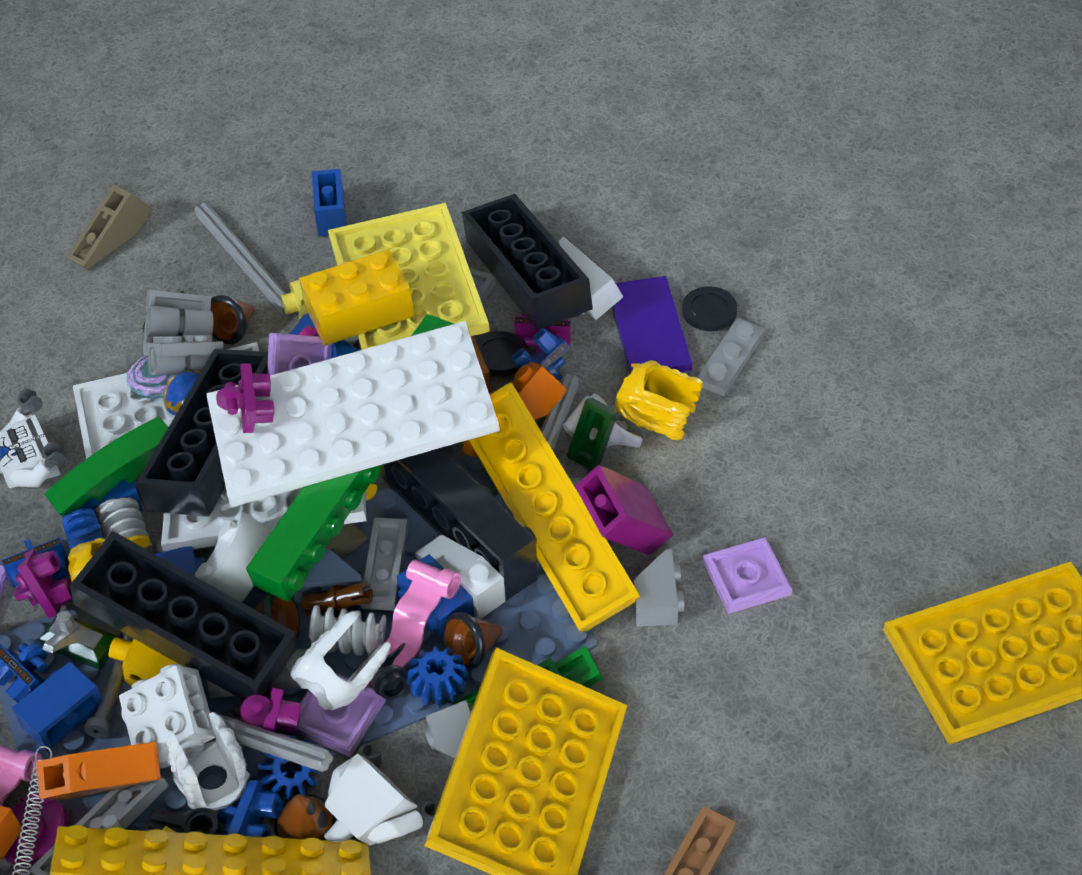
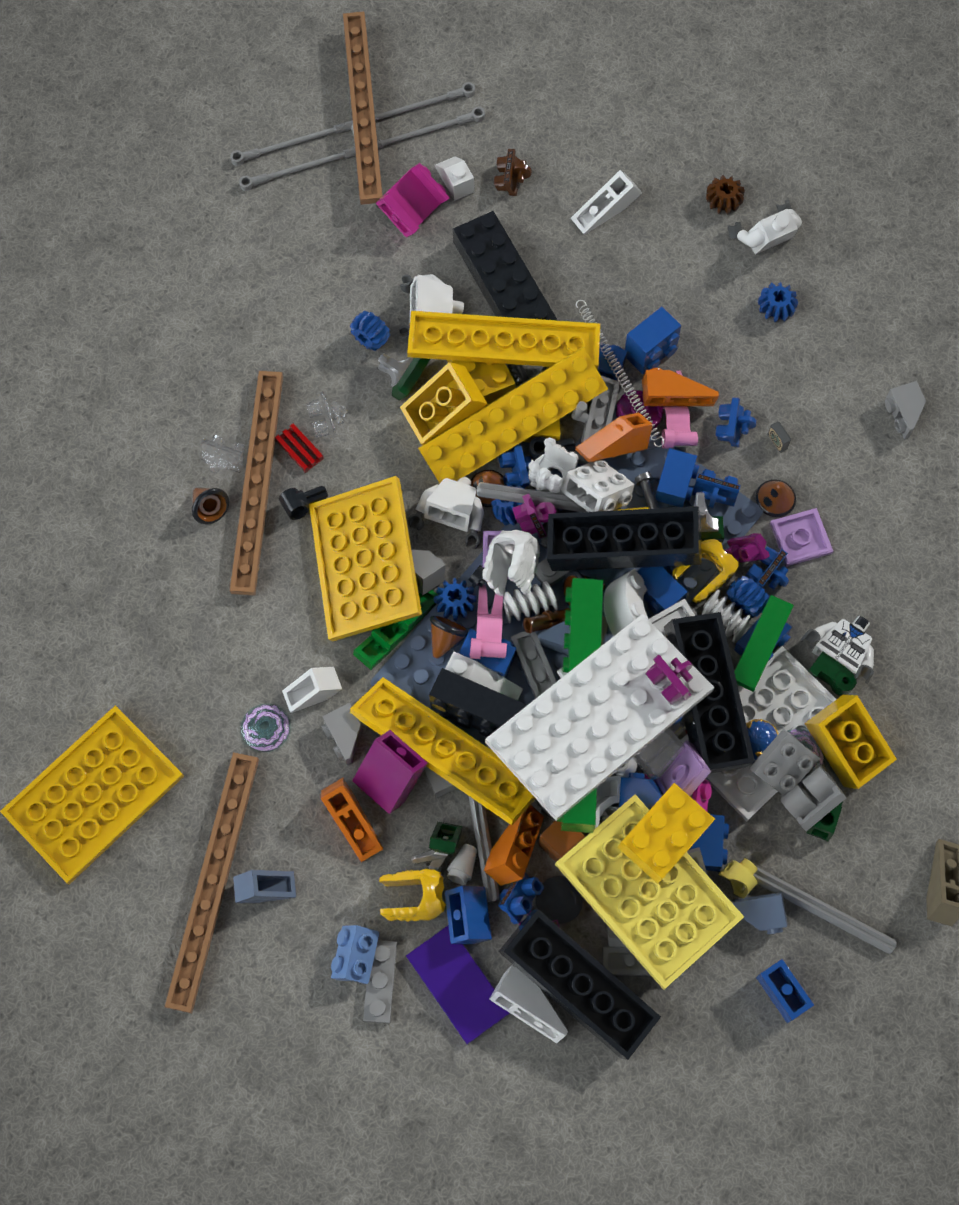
camera: 155 degrees right, 20 degrees up
dark orange hat [210,295,254,344] -> none
black piece [682,286,737,331] -> none
lavender tile [703,537,793,614] -> none
none -> medium nougat plate [165,752,259,1014]
none -> sand blue slope [233,870,296,903]
none -> dish [241,704,290,752]
none -> white slope [282,667,342,713]
none -> orange slope [321,778,383,862]
none -> medium blue bracket [331,925,379,984]
none -> blue brick [445,886,492,944]
none -> sand blue slope [730,892,788,934]
none -> yellow brick [804,695,897,789]
none -> dark green leg [808,651,857,696]

